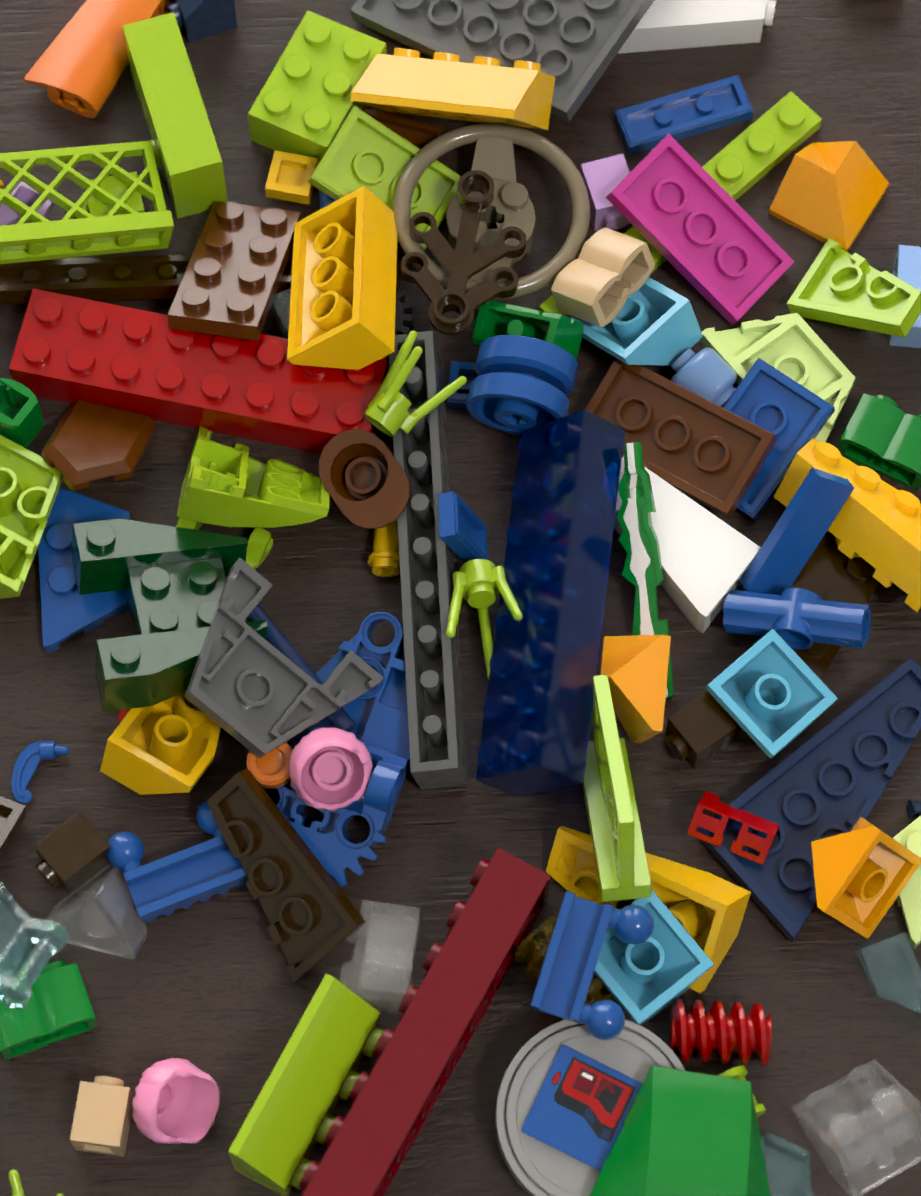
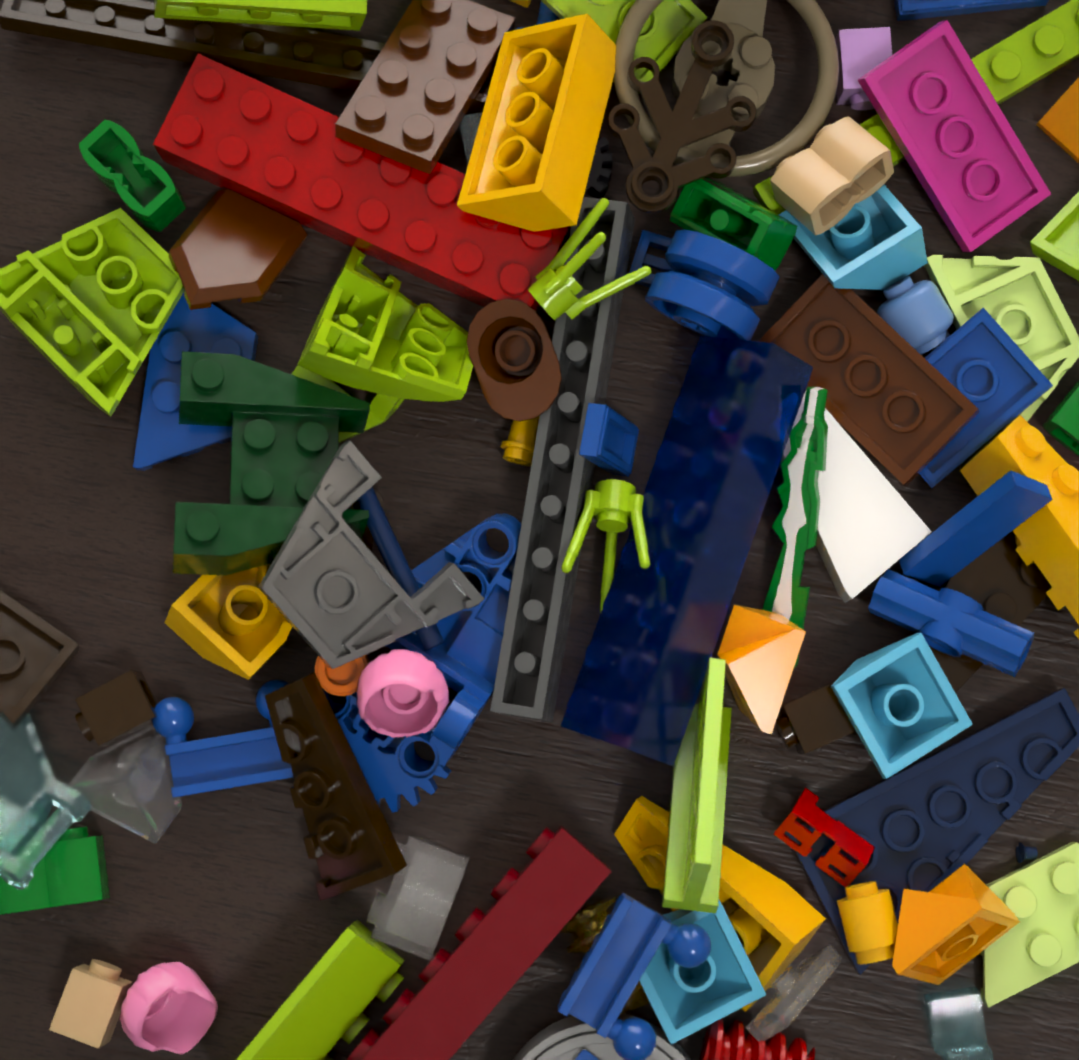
camera: 15 degrees right, 15 degrees up
blue piece [11,741,69,804] -> none
none -> clear plate [746,944,843,1042]
none -> yellow brick [837,881,898,964]

